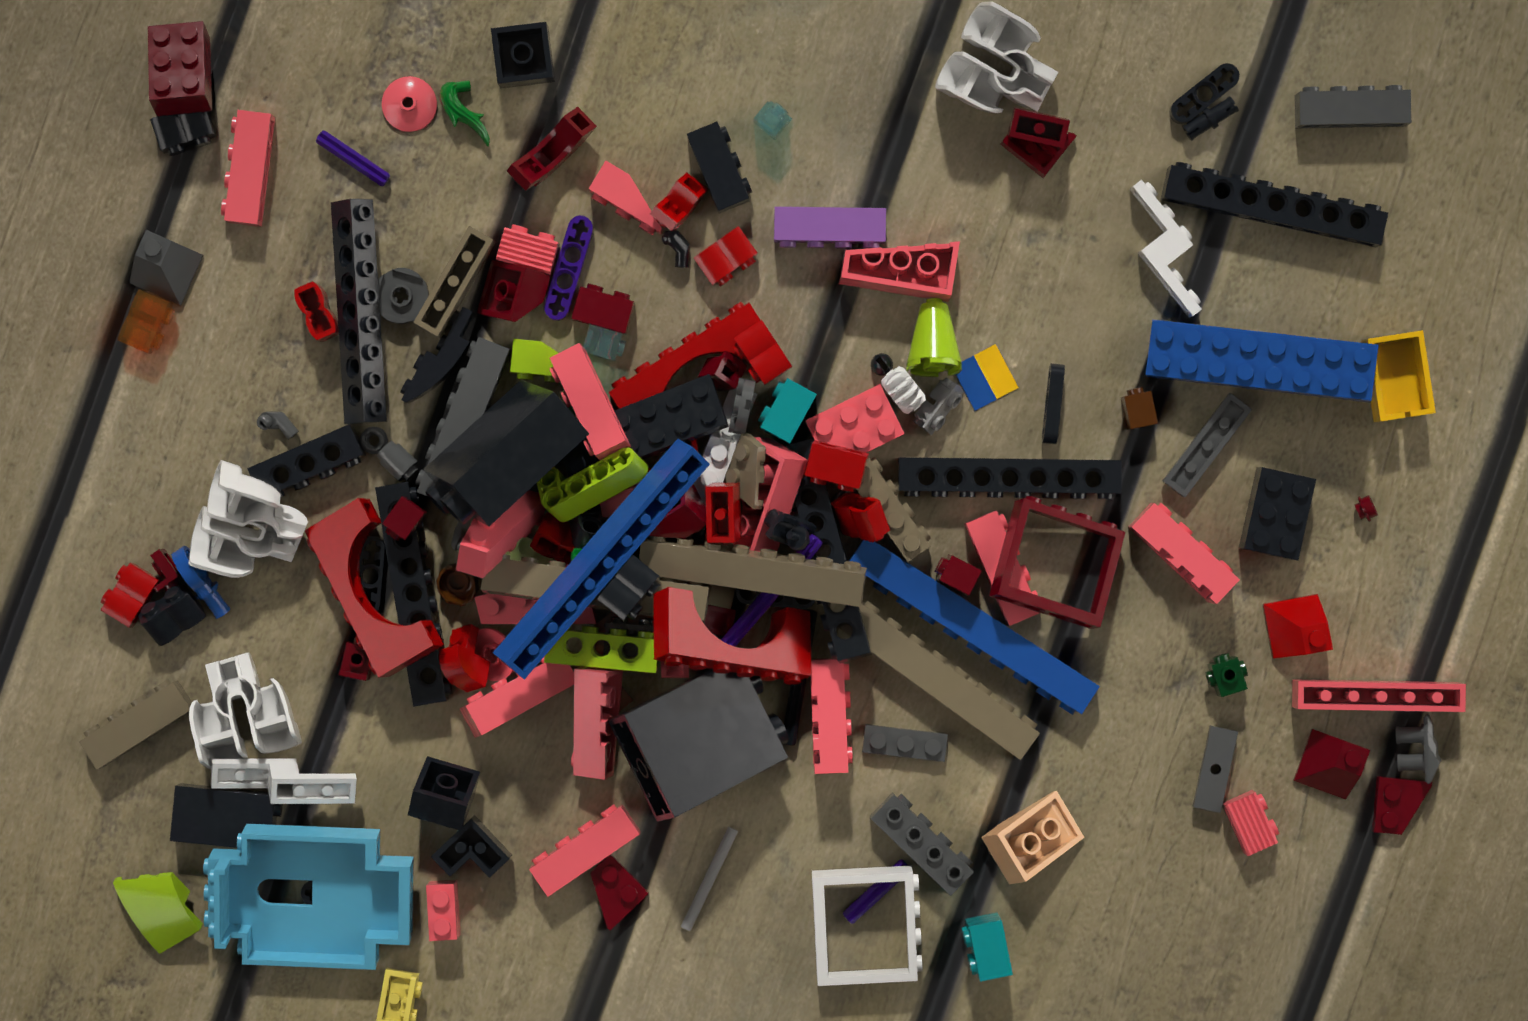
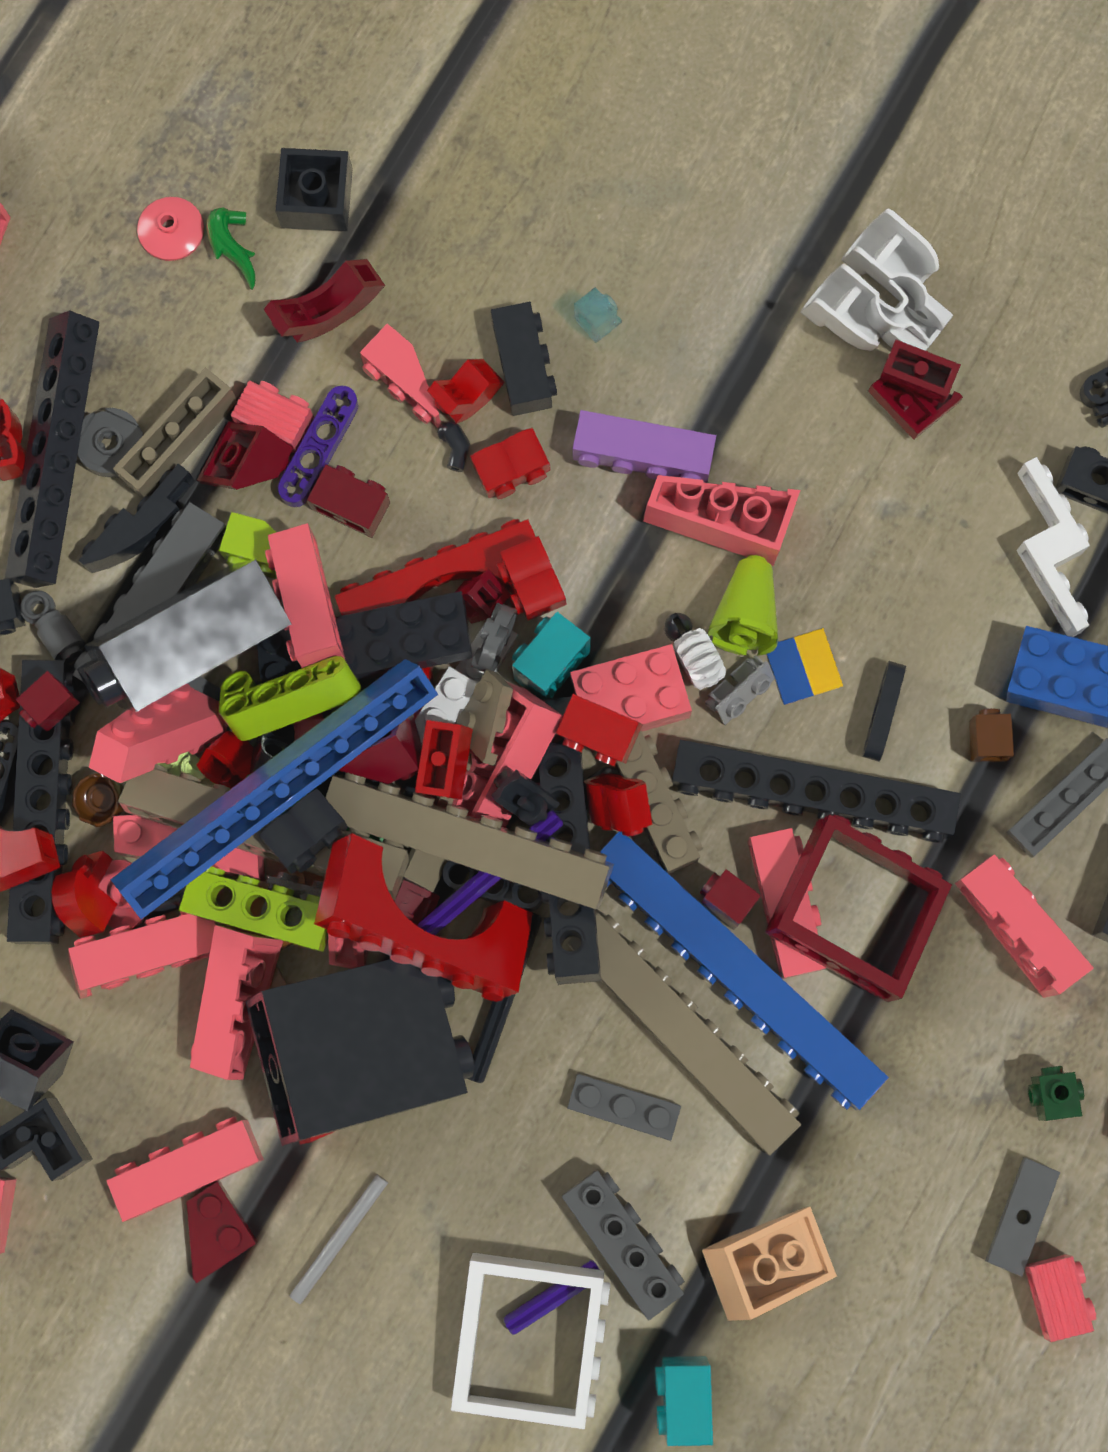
camera: 10 degrees right, 10 degrees down
dark purple axle [316,130,390,186] -> none
clear light blue brick [583,325,626,362] -> none
coral wedge [810,658,853,774] -> none

